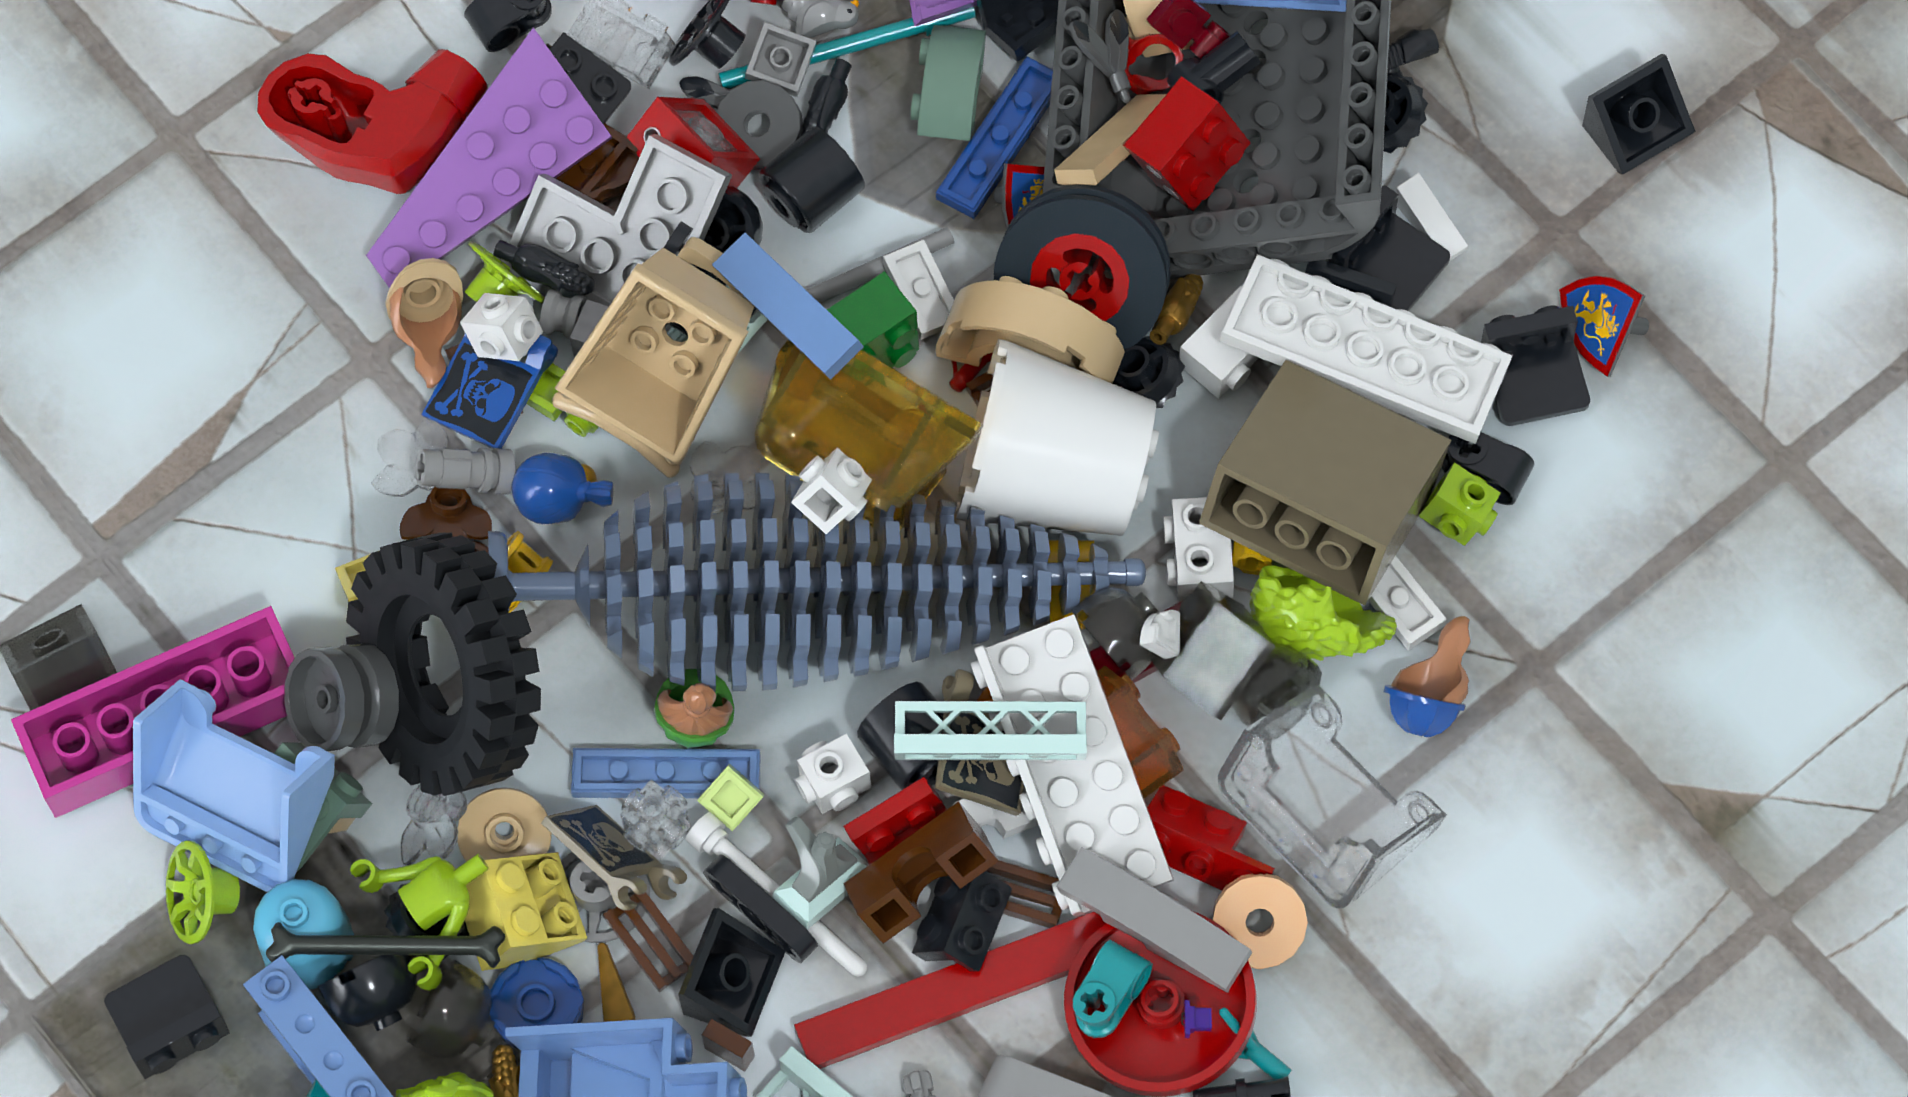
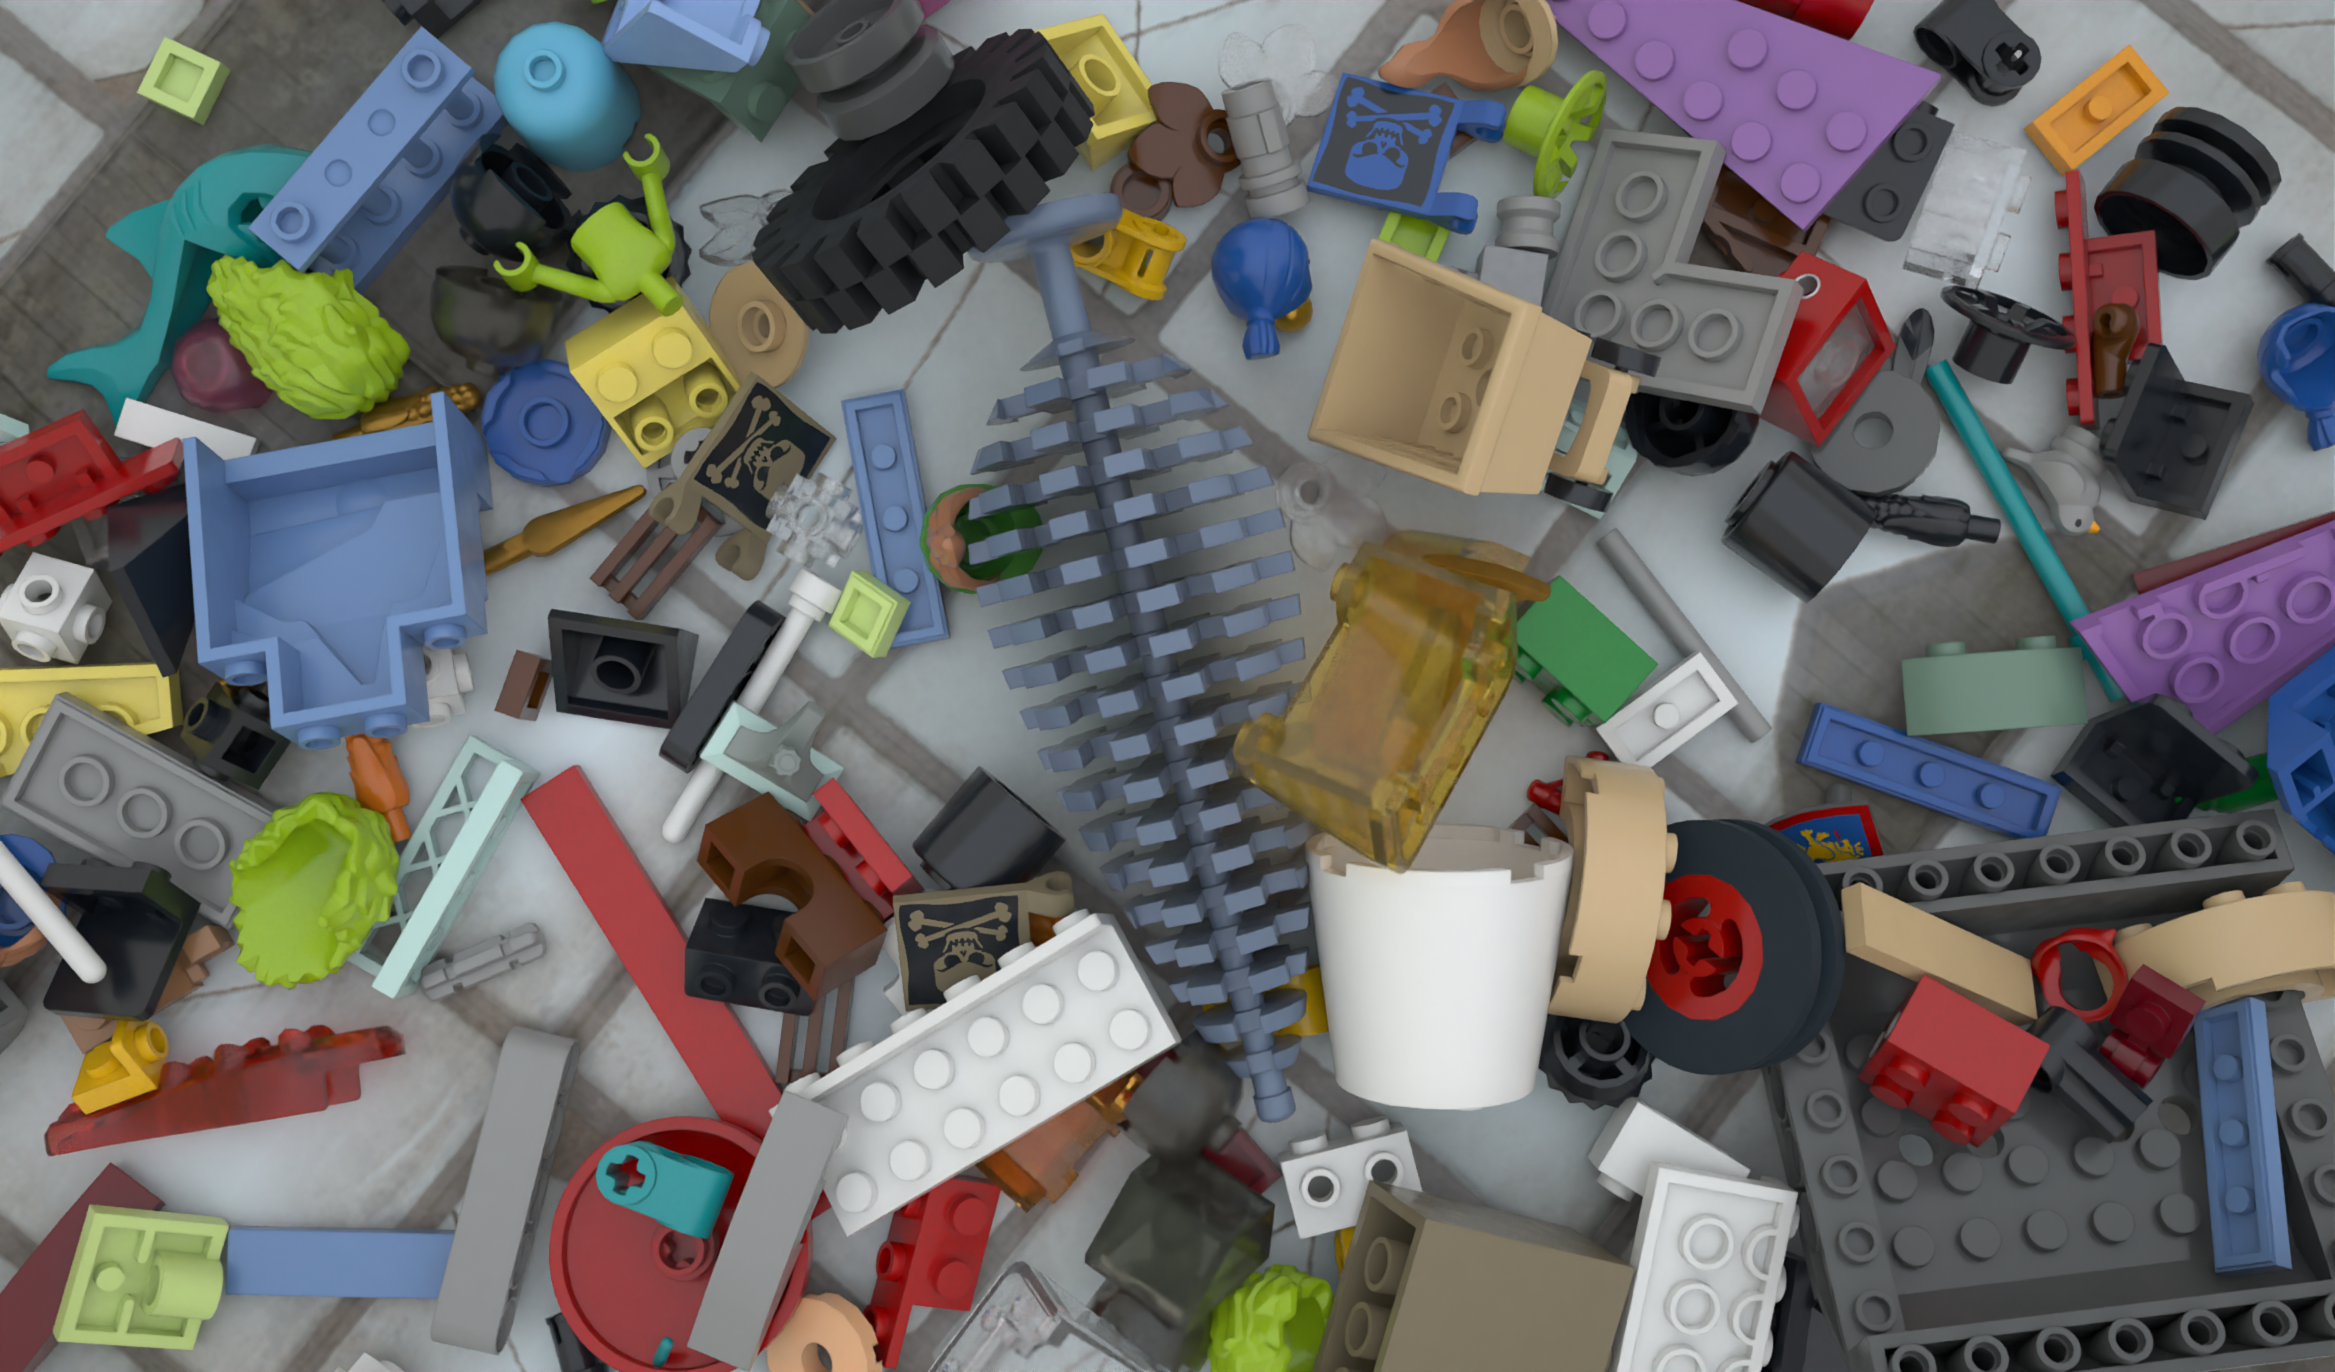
camera: 75 degrees right, 20 degrees up
pearl dark grey piece [266,922,505,968] -> none
white brick [460,293,543,361] -> none
black piece [493,240,595,295] -> none
medium blue tile [712,233,864,380] -> none
light grey piece [745,22,817,97] -> none
white brick [791,447,872,534] -> none
white brick [795,733,871,814] -> none
light aqua fence [894,701,1087,760] -> none
dark grey piece [1070,10,1131,103] -> none
white tile [1140,610,1180,659] -> none
pearl gold piece [1150,274,1204,345] -> none
dark purple piece [1181,1000,1212,1038] -> none

